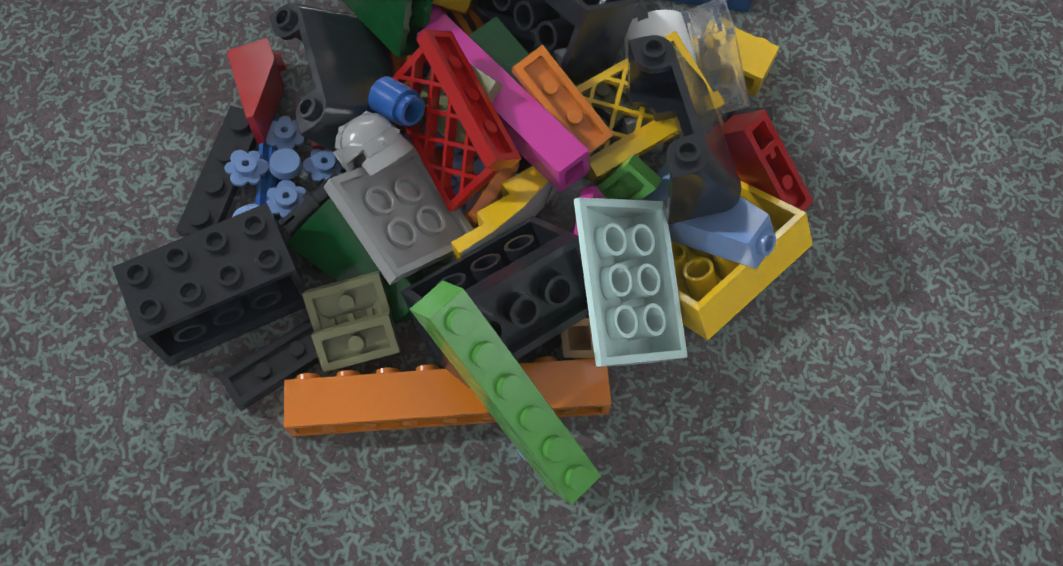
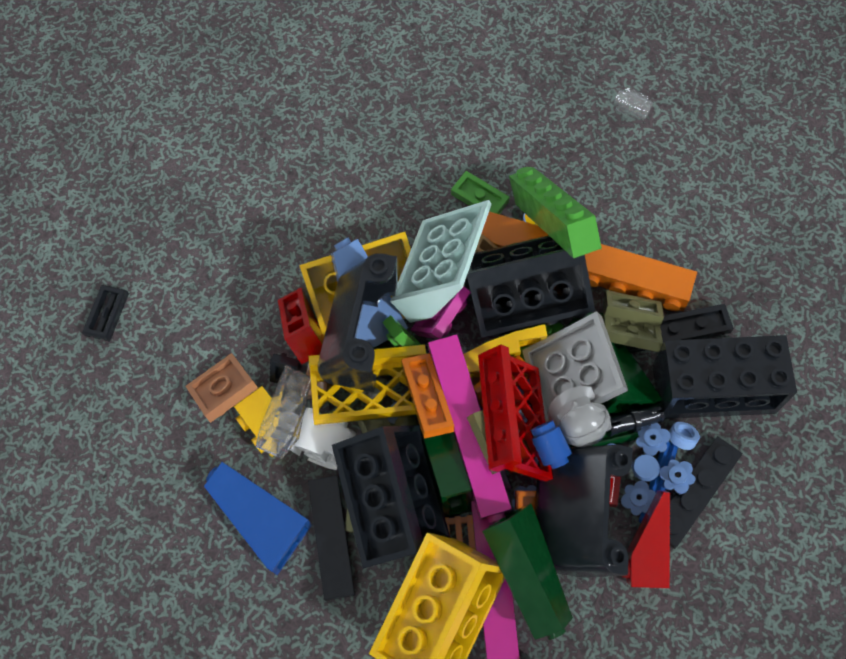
camera: 150 degrees left, 0 degrees up
none -> black tile [82,284,129,342]
none -> nougat plate [185,353,258,423]
none -> bright green plate [451,171,510,214]

